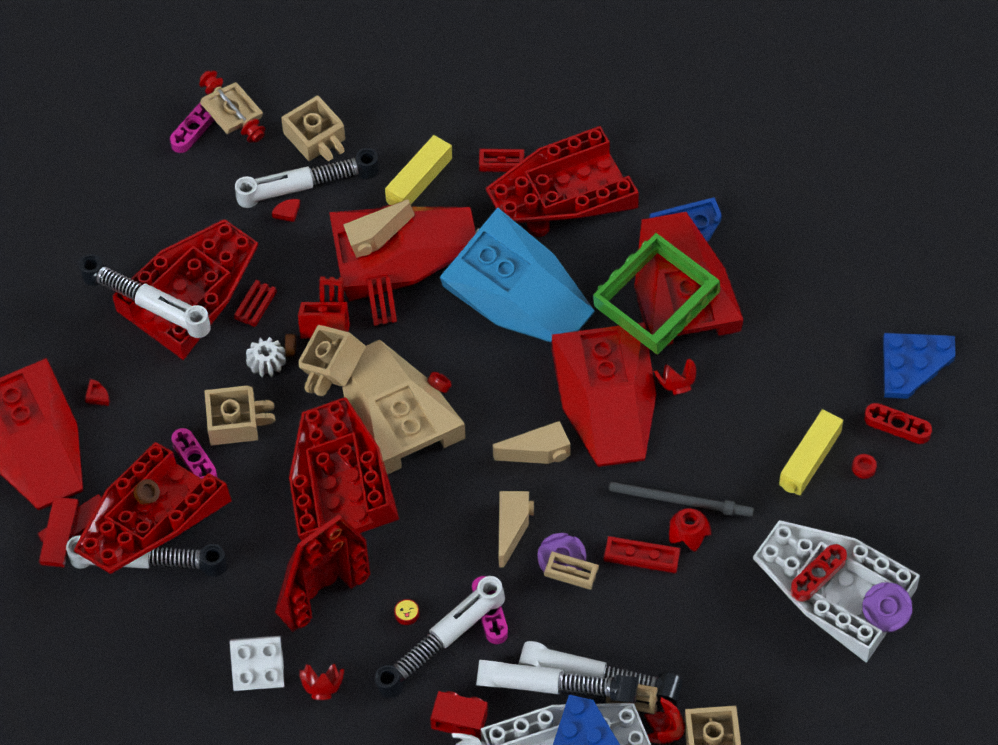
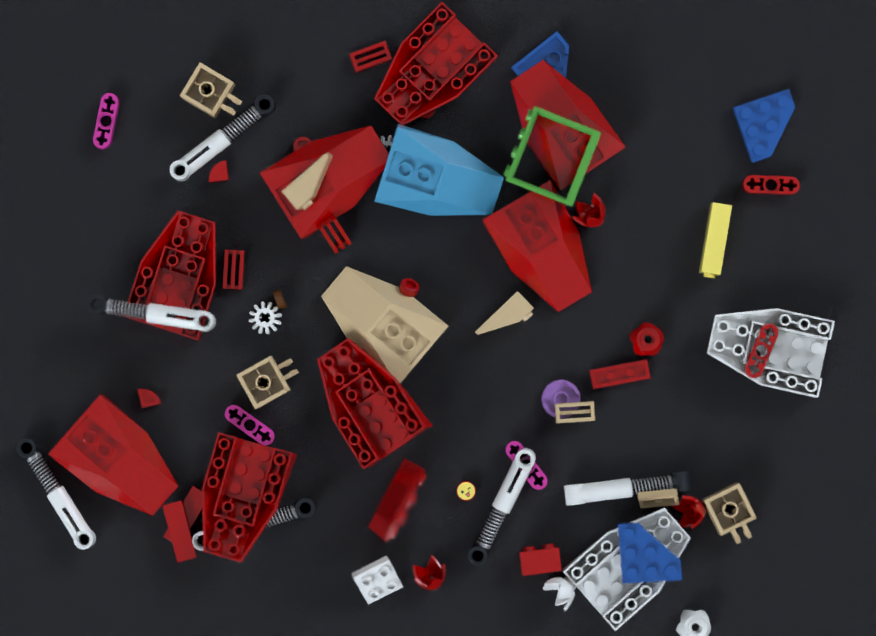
camera: 25 degrees left, 30 degrees up
reddish brown tile [134,479,160,505] -> none
tan plate [199,71,265,143] -> none
red brick [298,302,350,339] -> none
tan hinge [298,325,366,396] -> none
red tile [320,276,344,302] -> none
light yellow brick [385,135,452,205] -> none
piece [476,660,639,703] -> none
tan slope [499,491,534,567] -> none
dark grey bar [609,482,754,517] -> none
red tile [852,454,877,479] -> none
medium lavender tile [862,582,912,632] -> none

